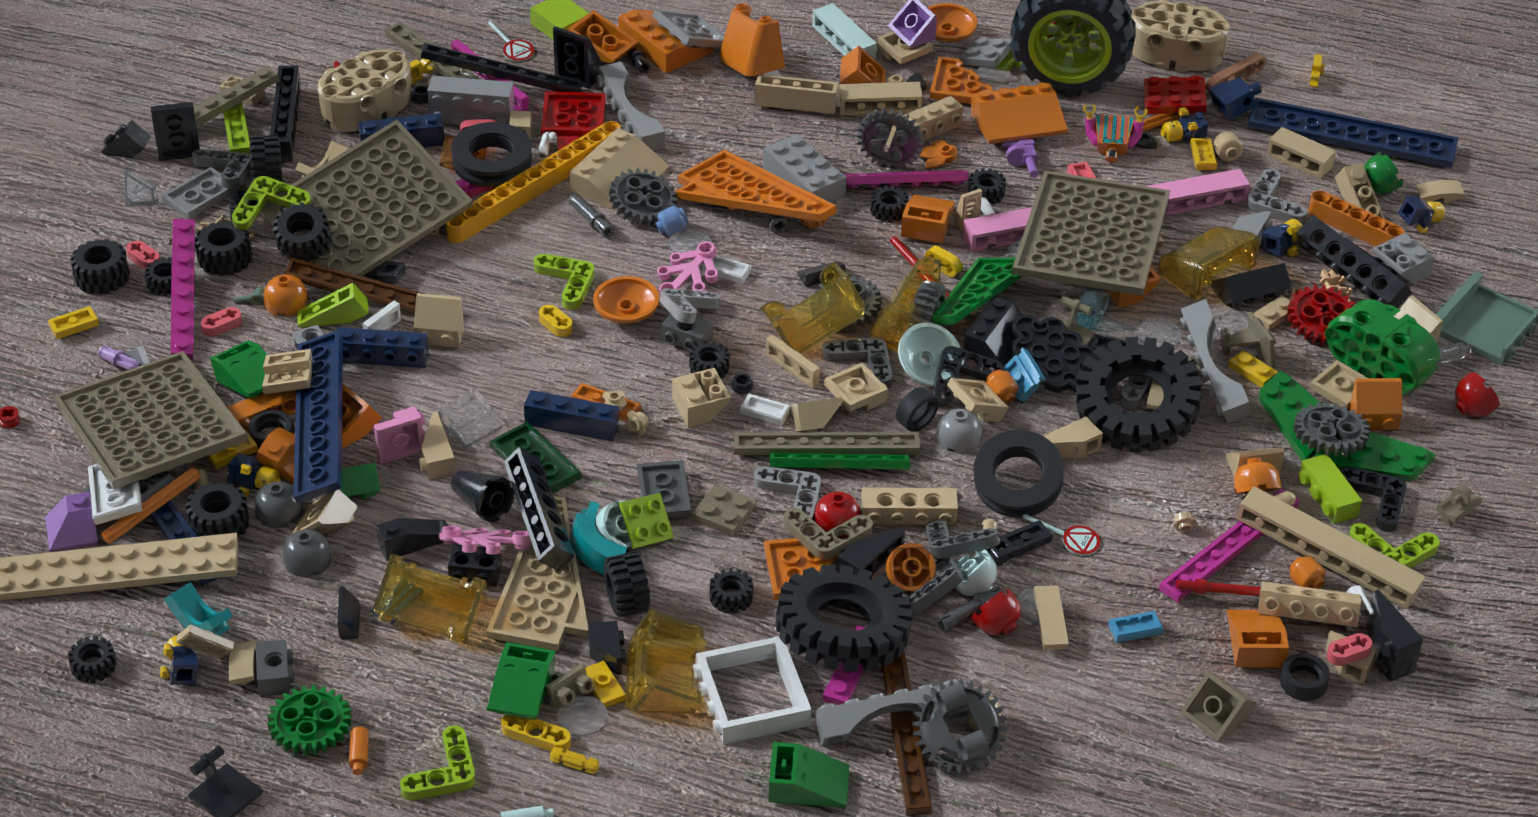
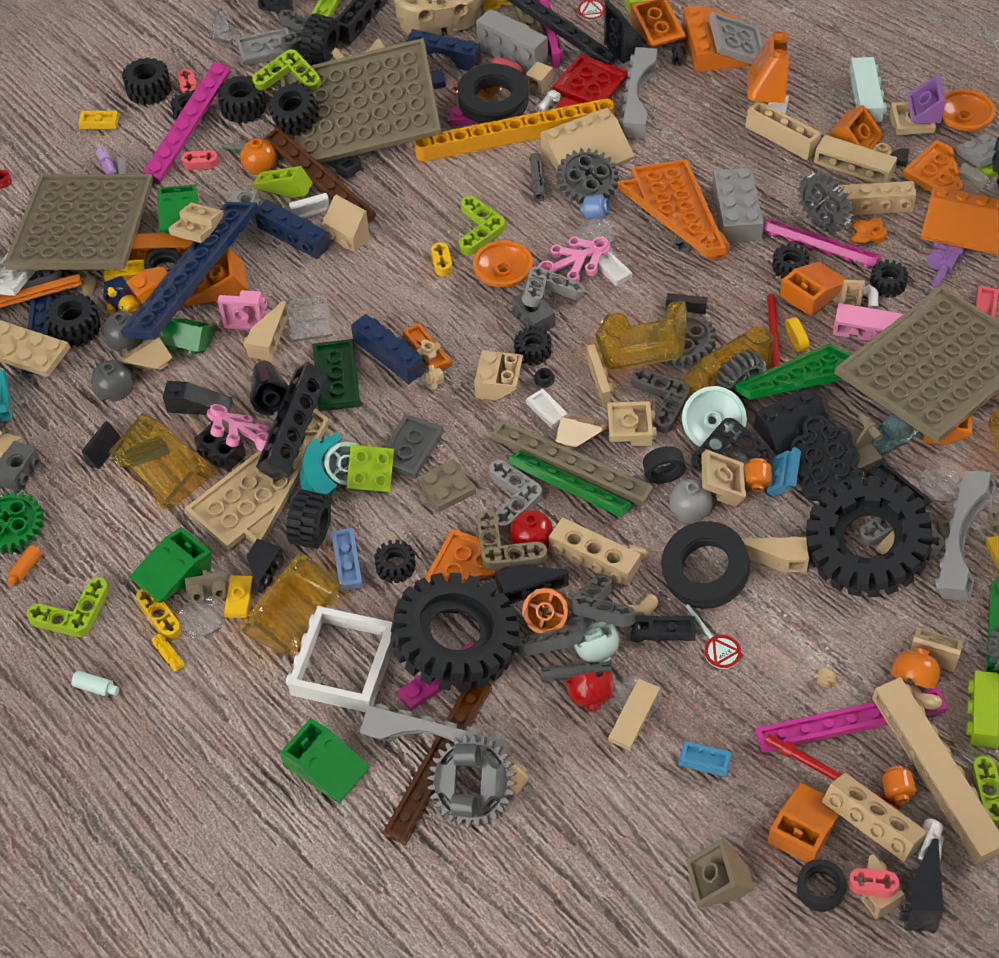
camera: 35 degrees right, 10 degrees up
none -> medium blue plate [331,528,363,591]

